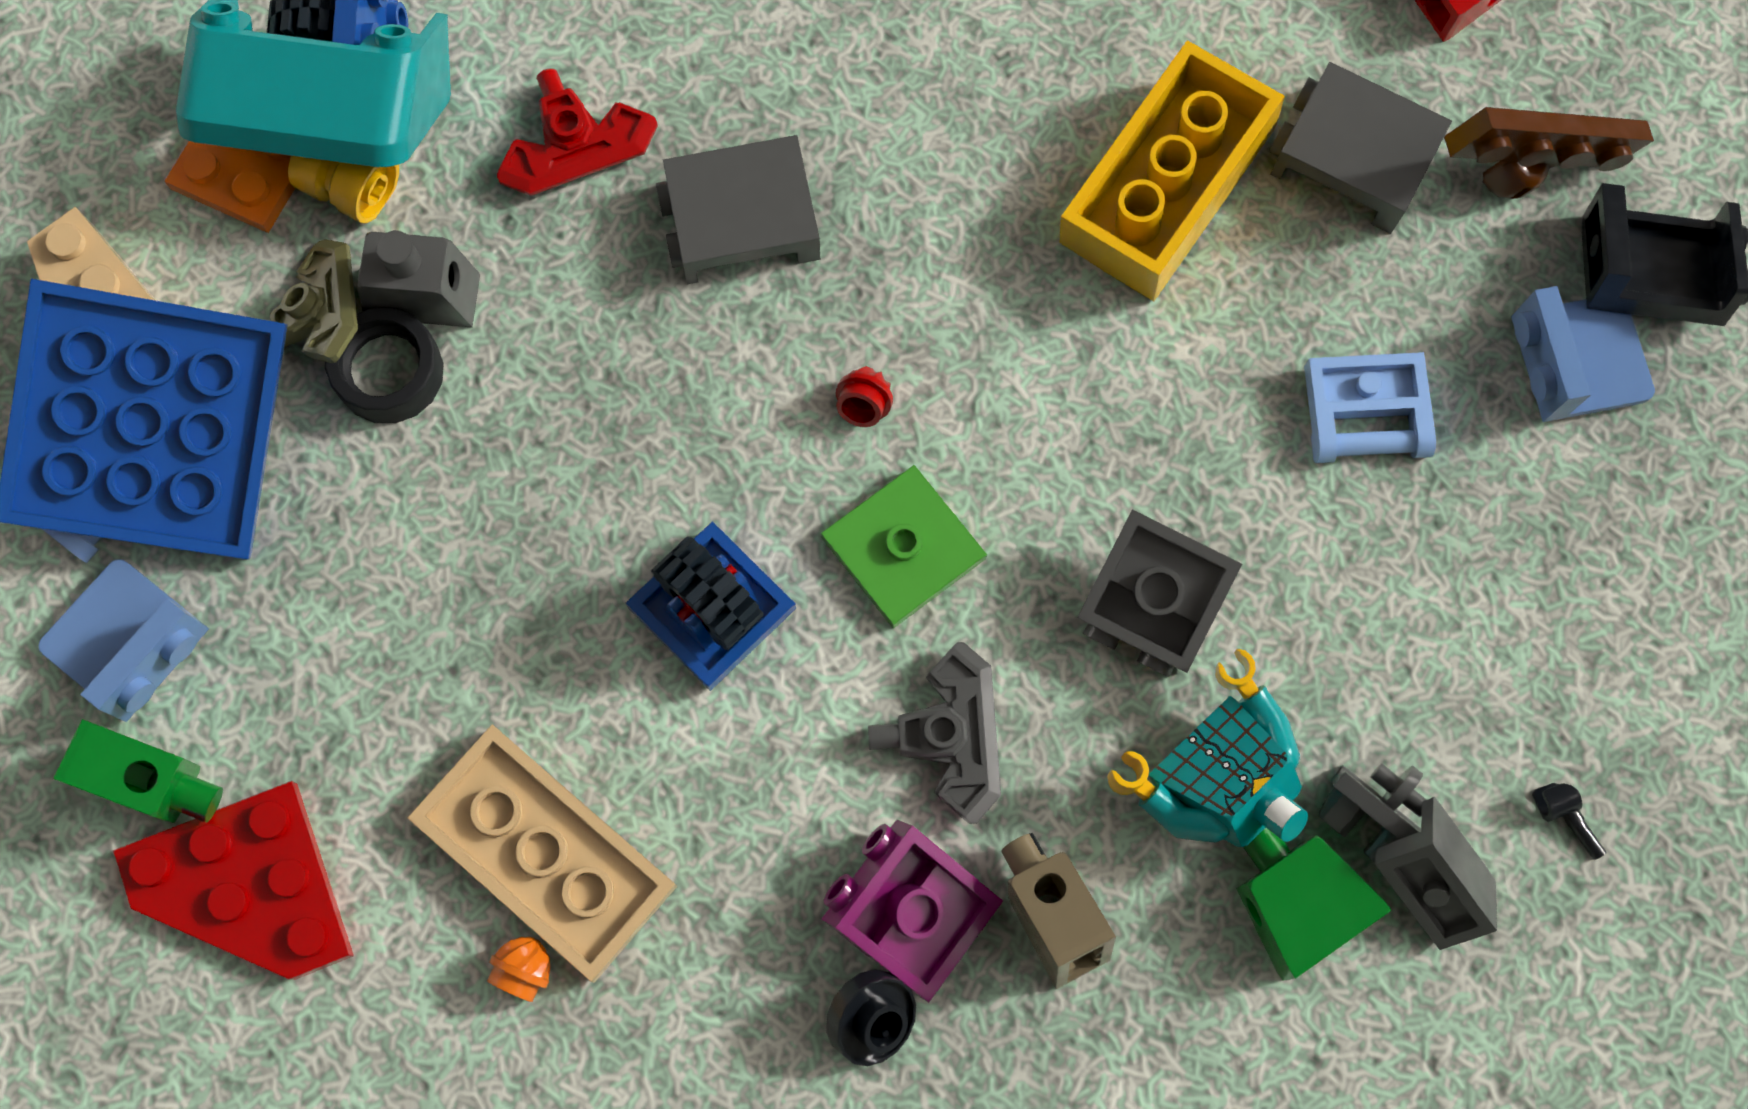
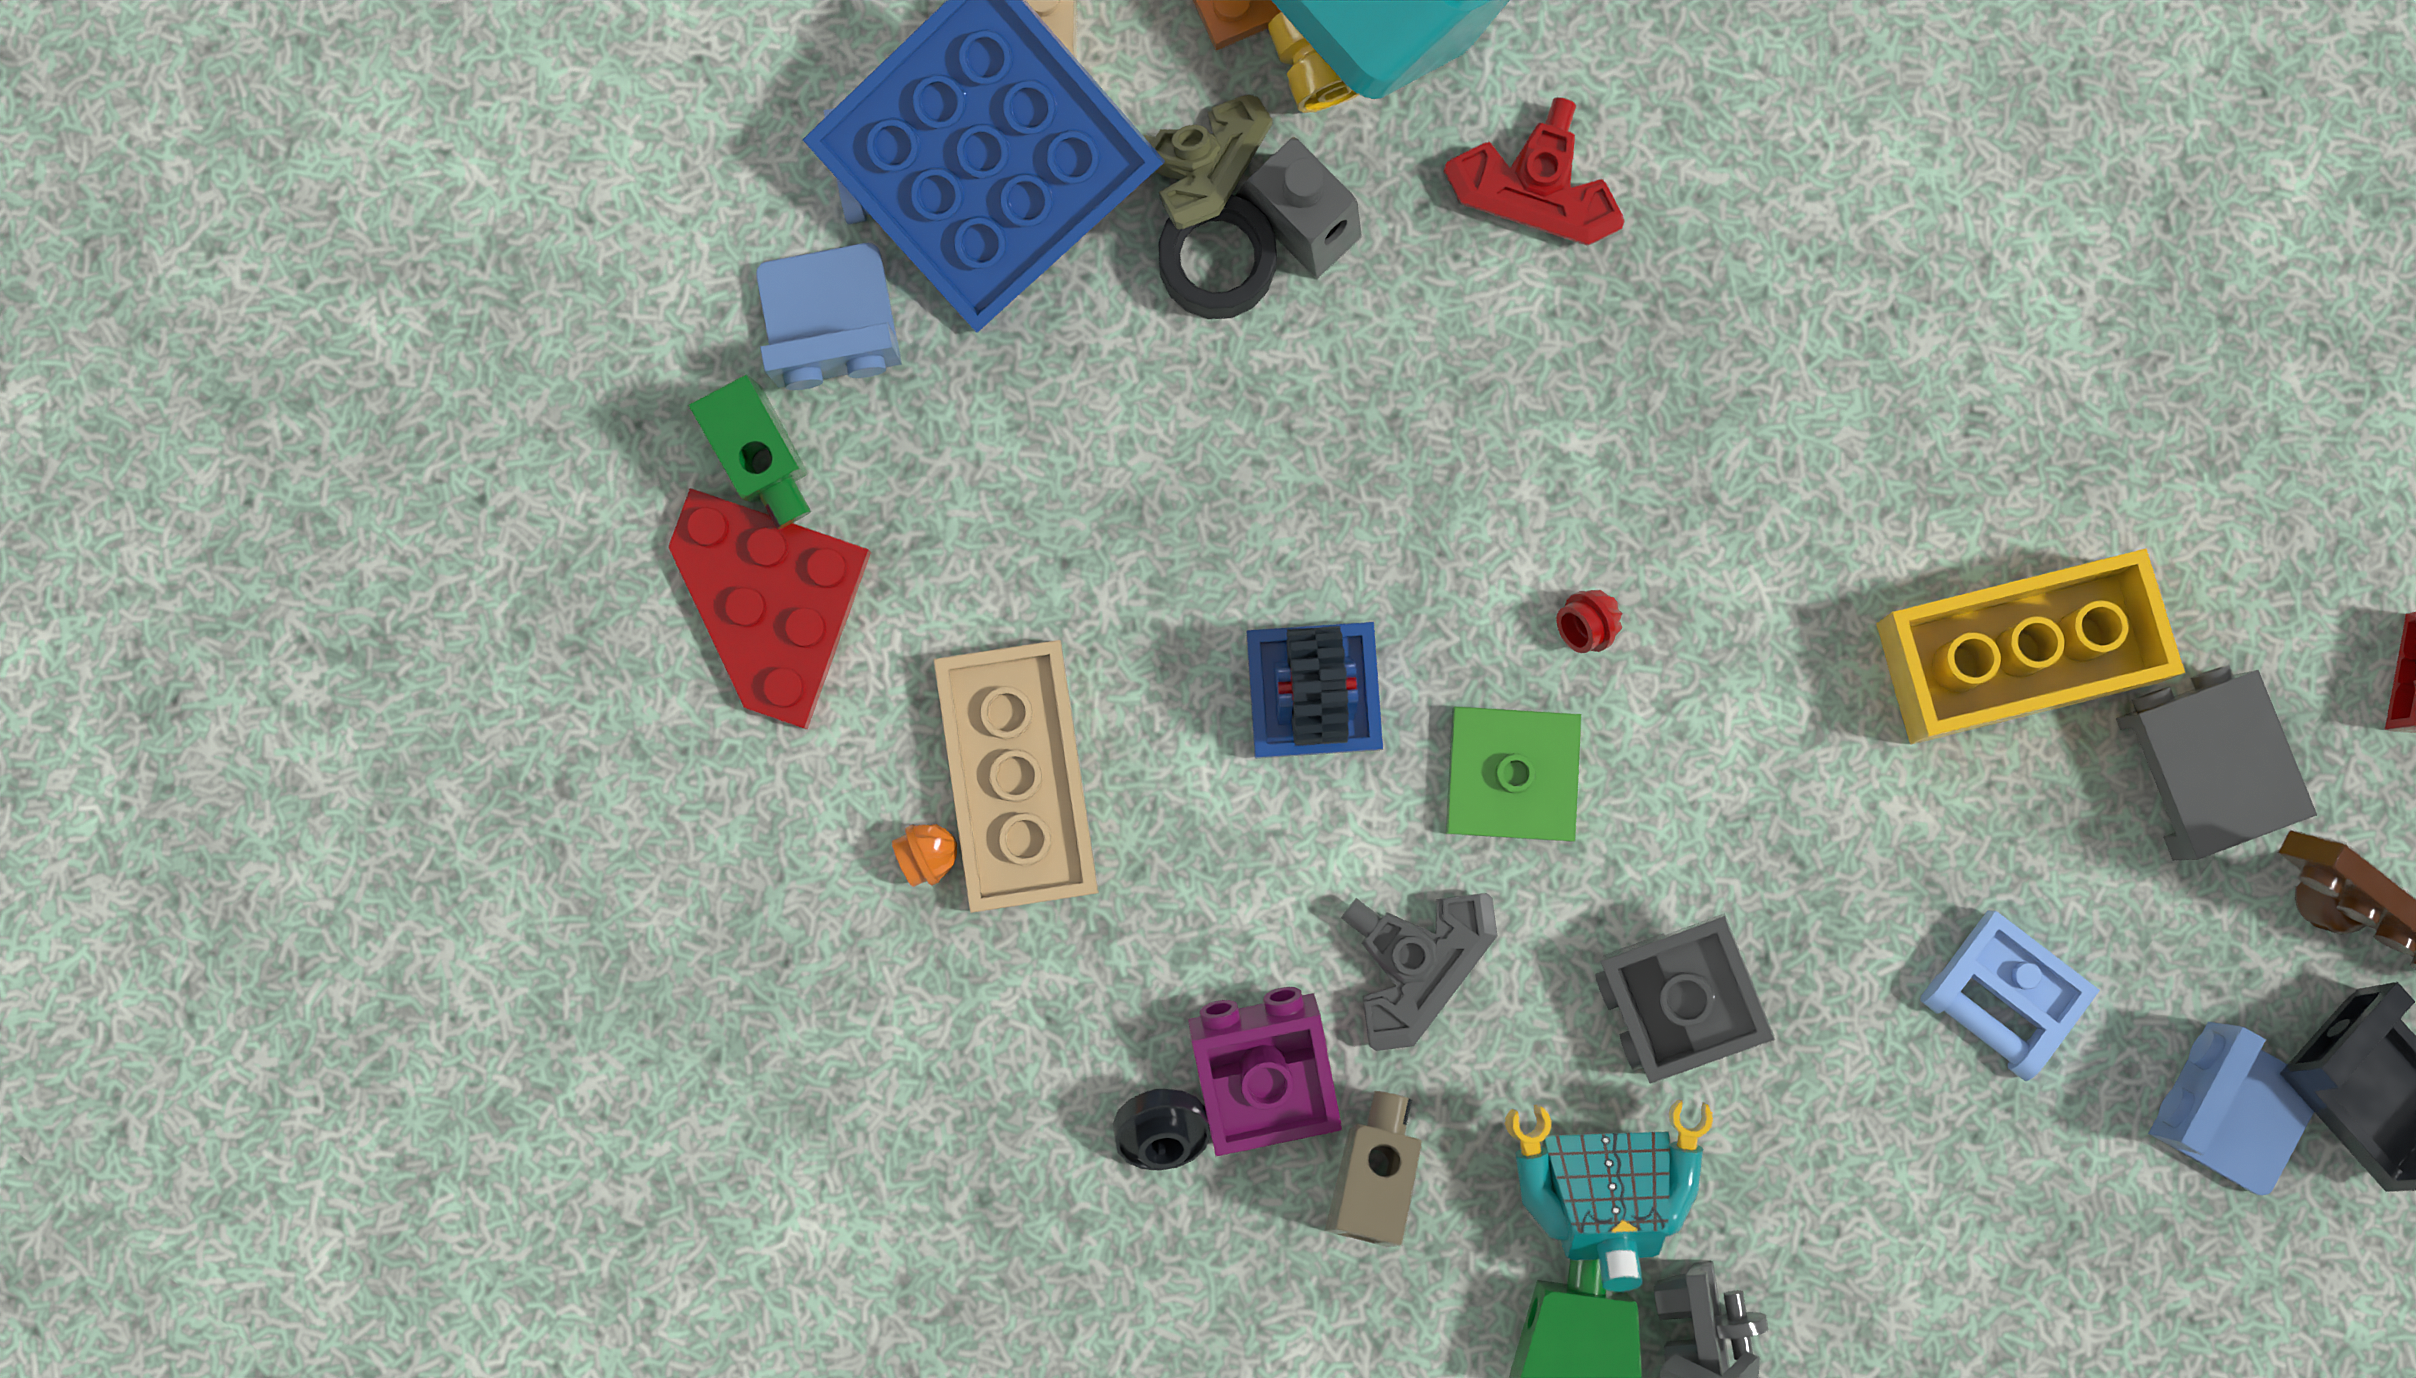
camera: 40 degrees right, 10 degrees up
dark grey panel [656,135,821,285] -> none

